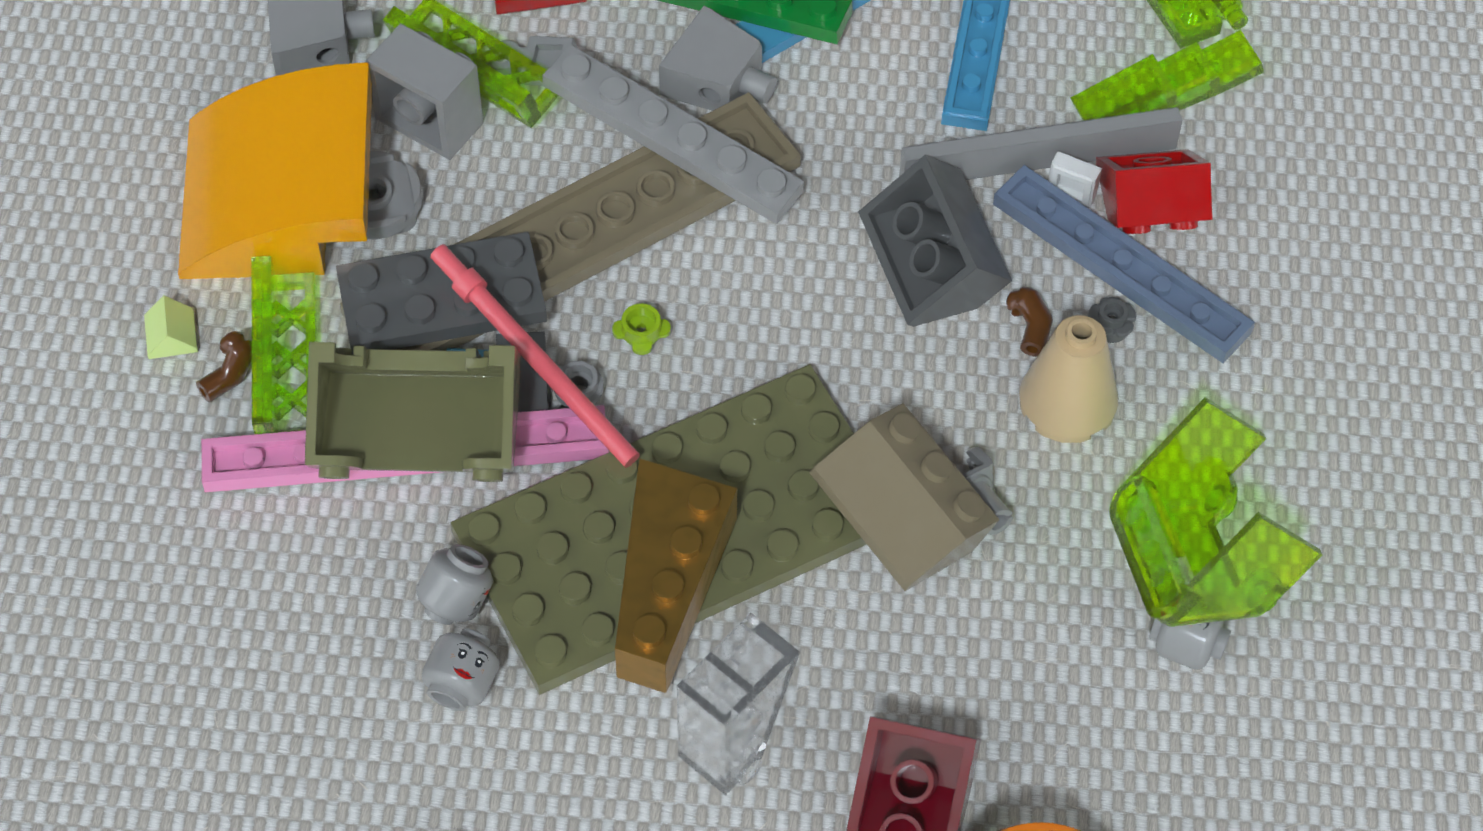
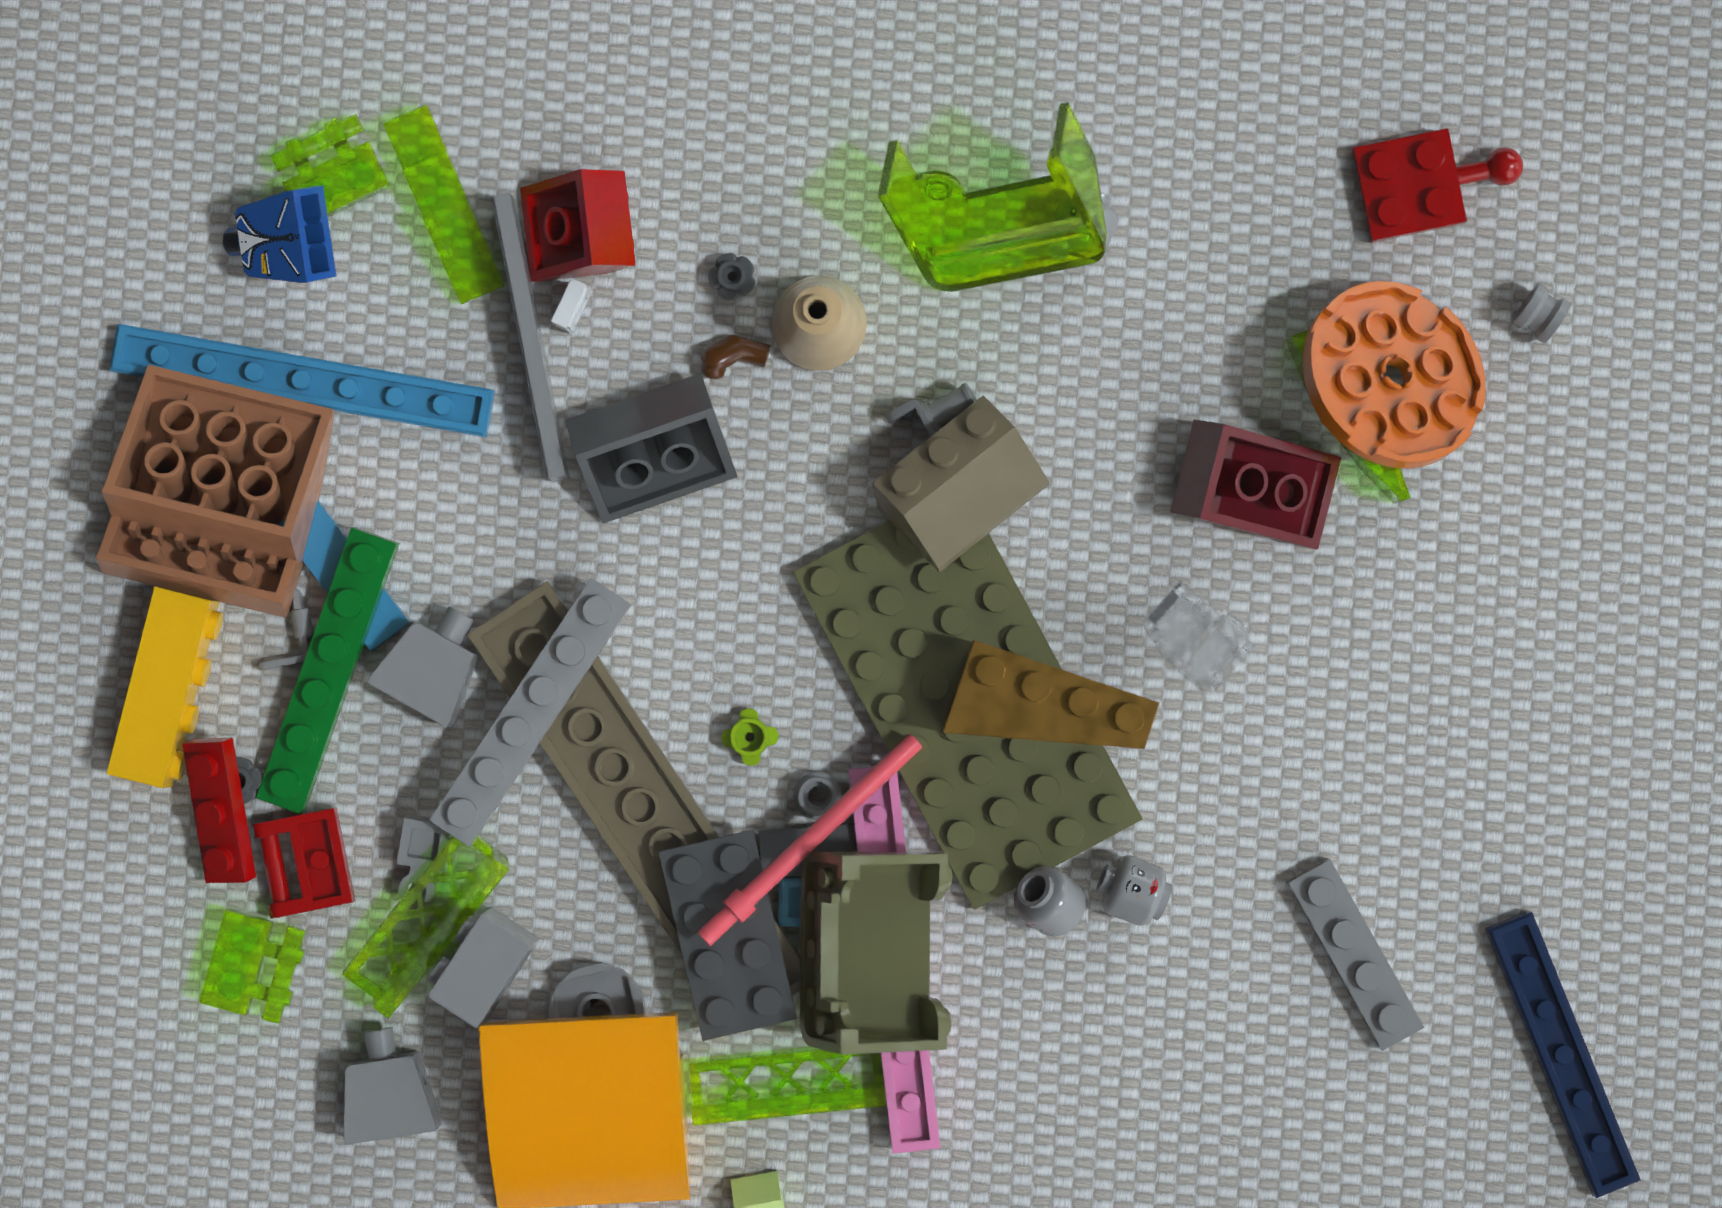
camera: 90 degrees left, 30 degrees up
reddish brown arm [196,331,255,403] -> none
sand blue plate [993,165,1255,364] -> none

